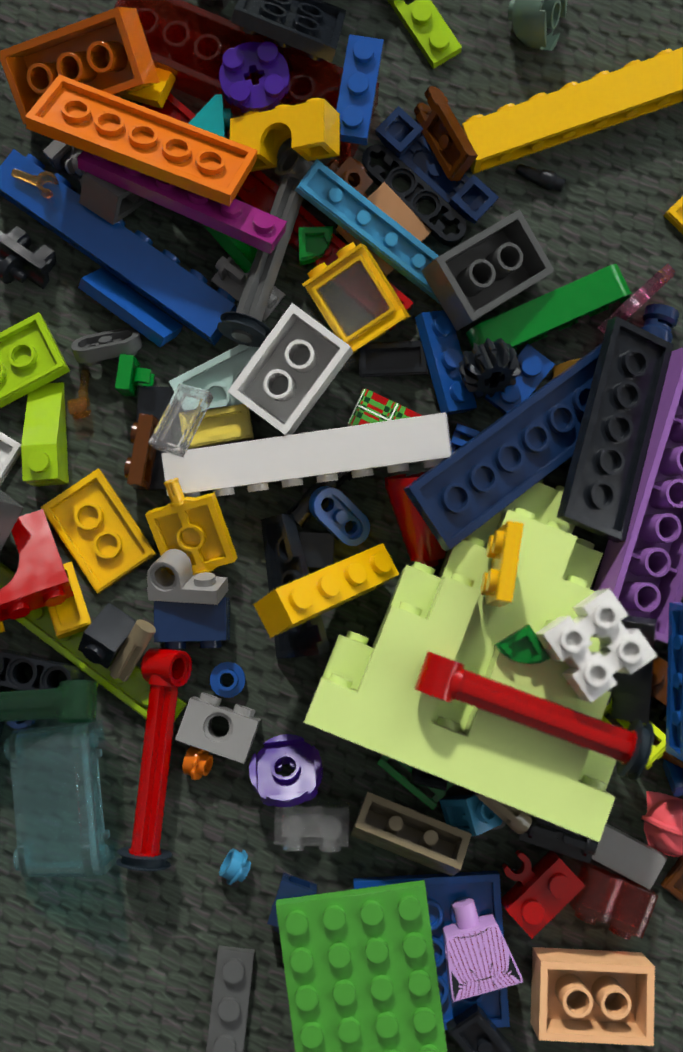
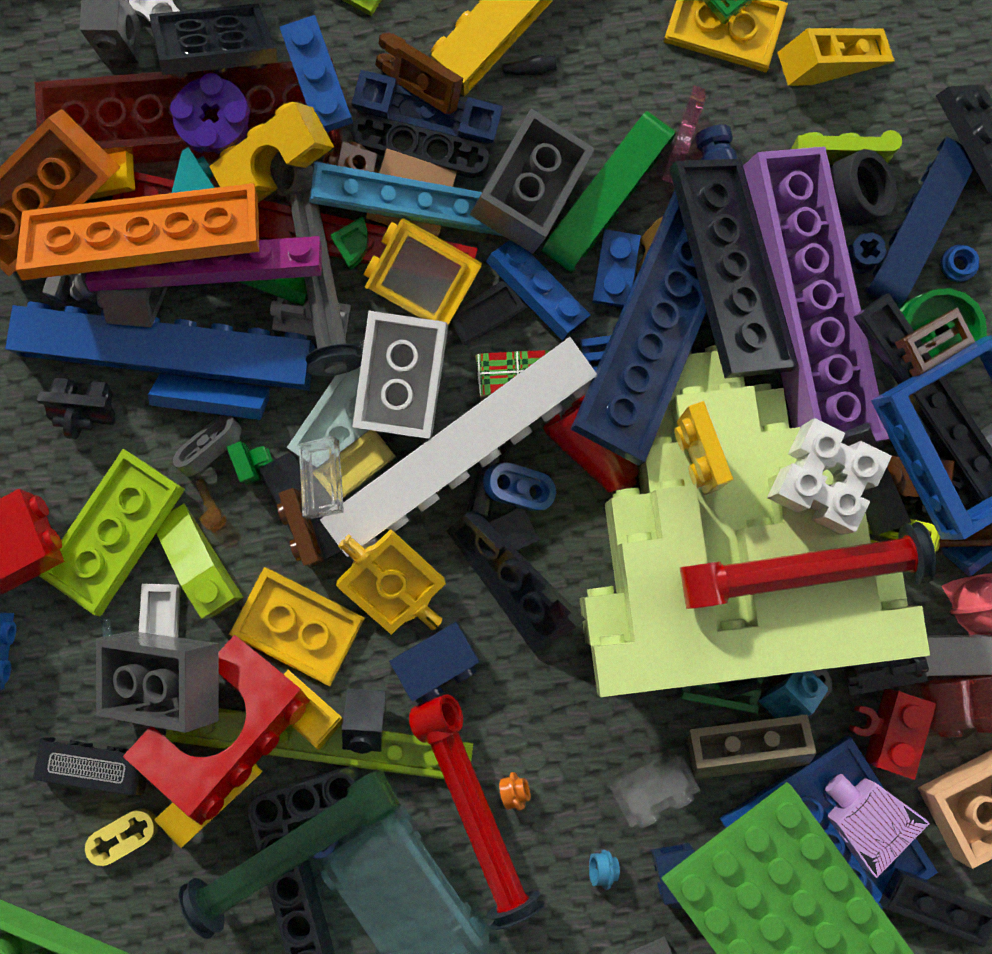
camera: 30 degrees left, 0 degrees up
clear orange hand [11,168,59,198] -> none
dark tan piece [109,620,156,682] -> none
light grey plate [147,549,228,605] -> none
light grey brick [175,692,261,764] -> none
blue plate [210,662,246,698] -> none
plate [249,734,323,807] -> none
yellow brick [253,543,400,638] -> none
black gear [458,337,521,398] -> none
dark tan piece [475,792,532,834] -> none
green tile [494,625,550,664] -> none

